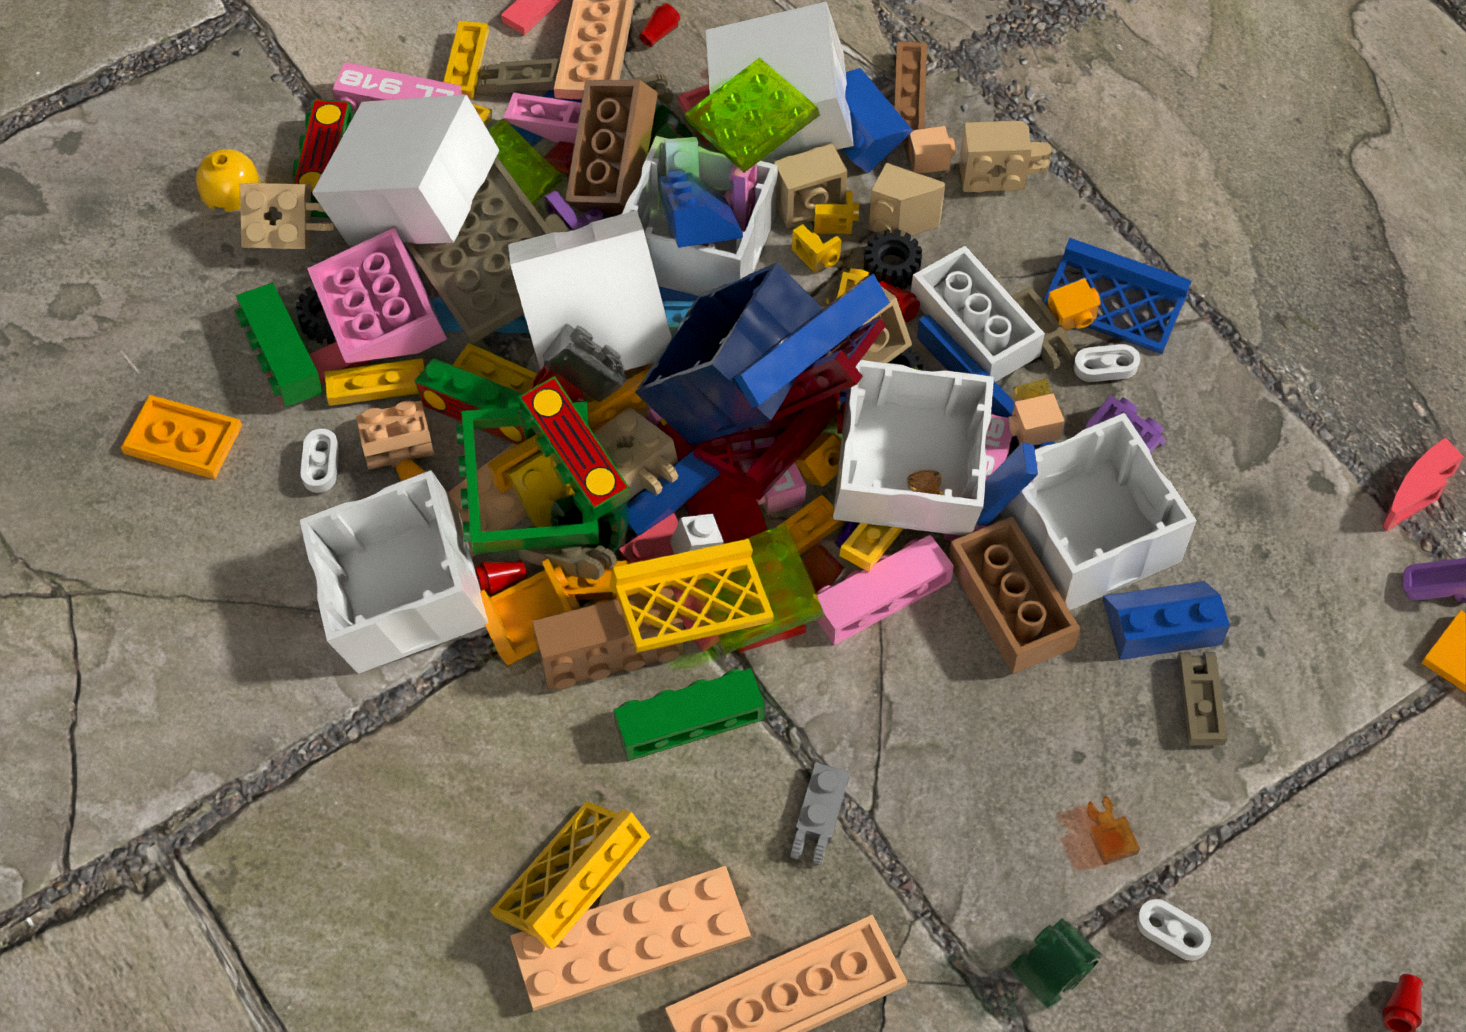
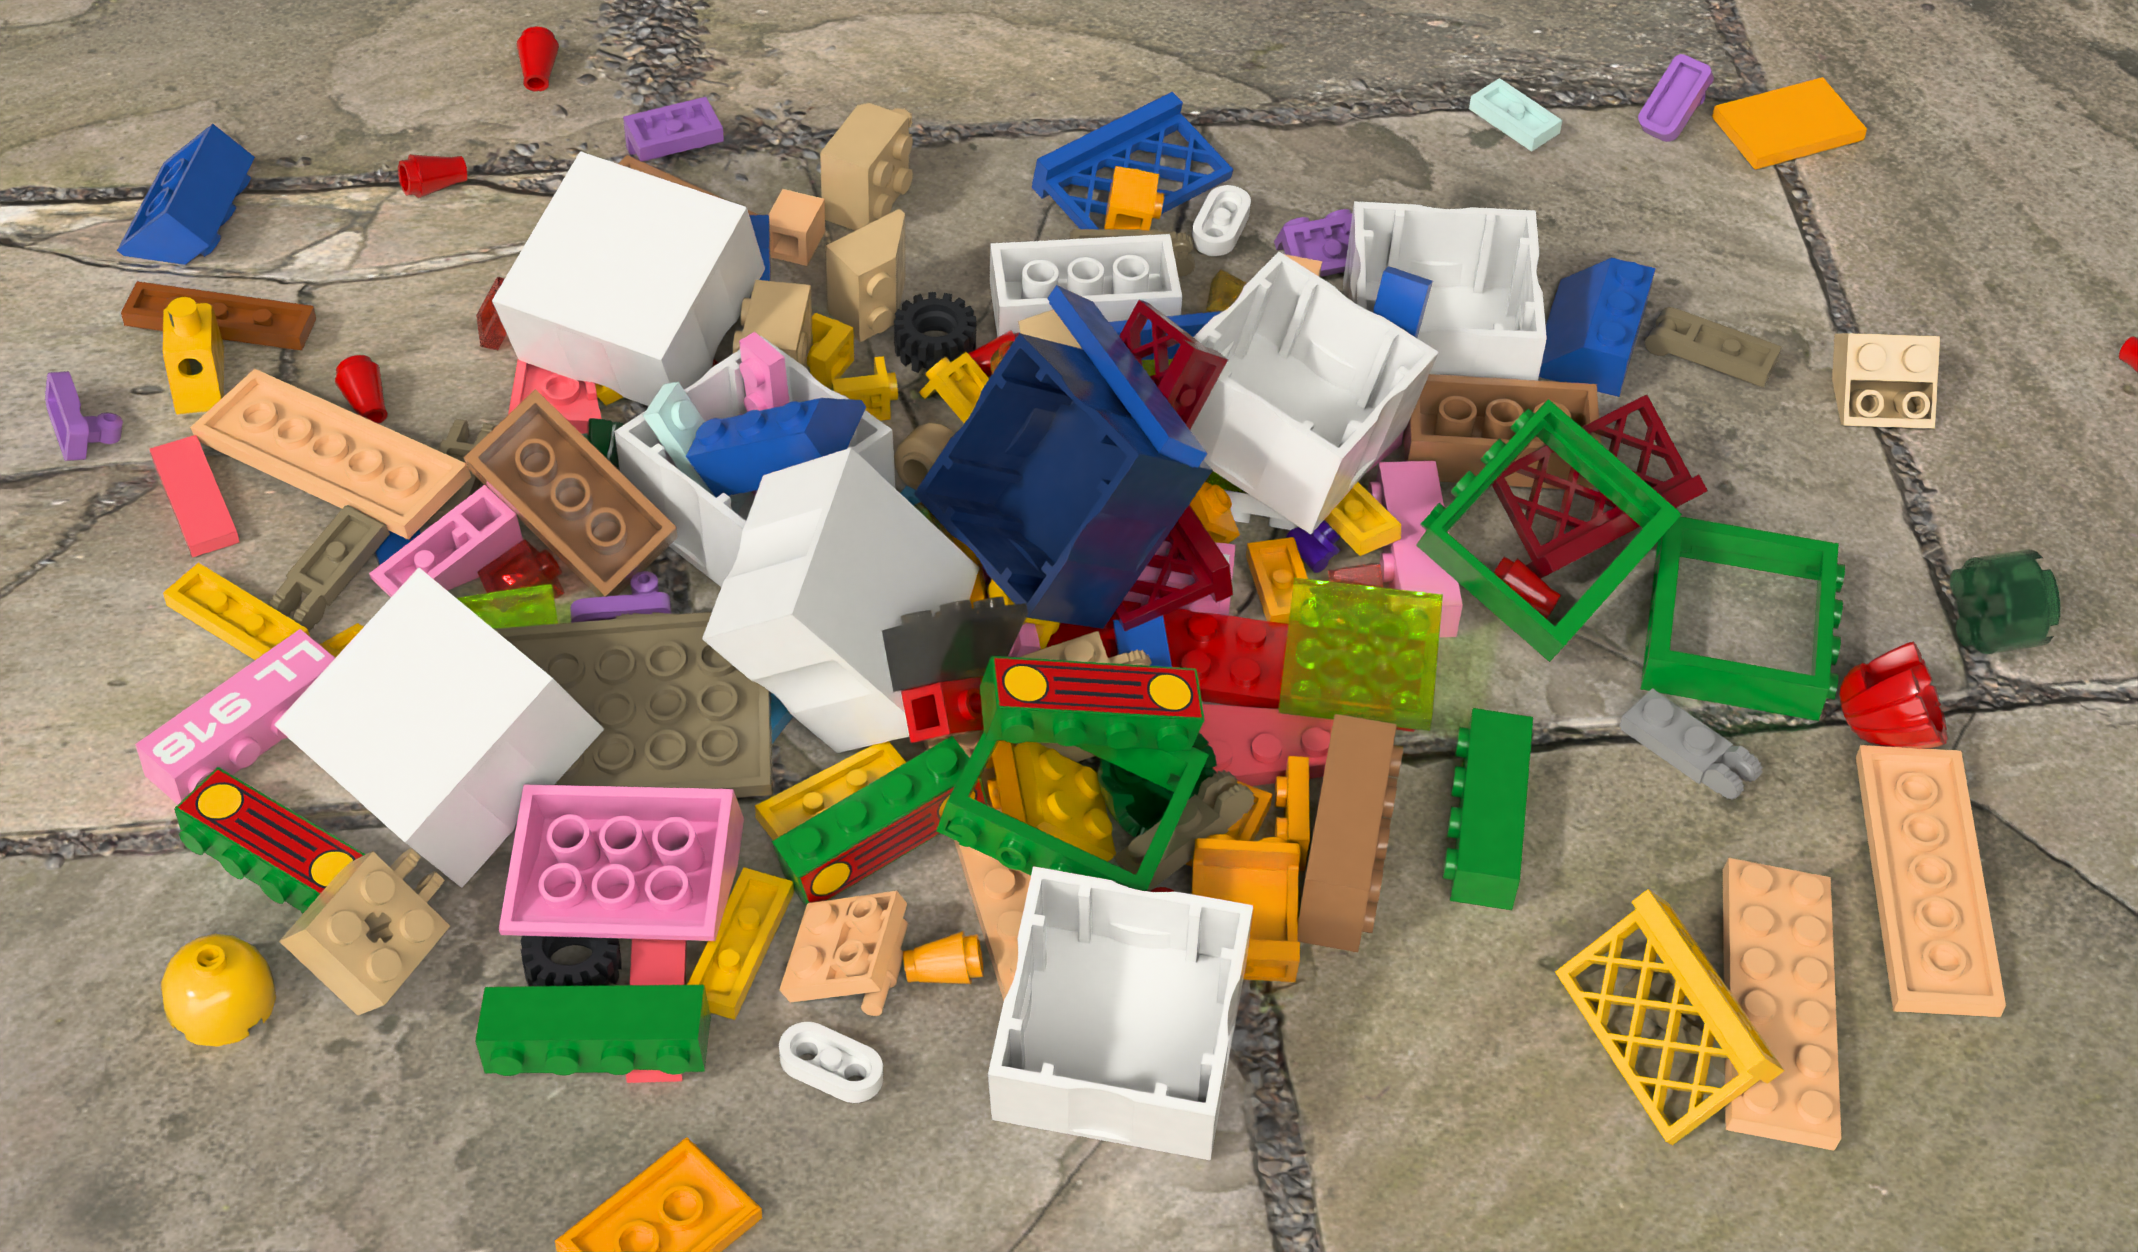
camera: 65 degrees left, 10 degrees down
yellow fence [609,539,774,653] -> none
white brick [670,514,724,554] -> none
clear neon green plate [685,57,820,173] -> none
clear orange wheel [907,470,943,495] -> none
clear orange plate [1086,796,1140,865] -> none
white plate [1137,899,1211,961] -> none
coral slope [1382,437,1464,531] -> none
none -> medium lavender bracket [623,97,724,162]
none -> green window [1416,399,1682,662]
none -> light aqua plate [1469,78,1562,152]
none -> dark red fence [1492,394,1708,579]
none -> red cone [1494,556,1561,619]
none -> green window [1640,516,1845,721]
none -> tan slope [1832,333,1940,429]
none -> red hair [1839,641,1948,749]

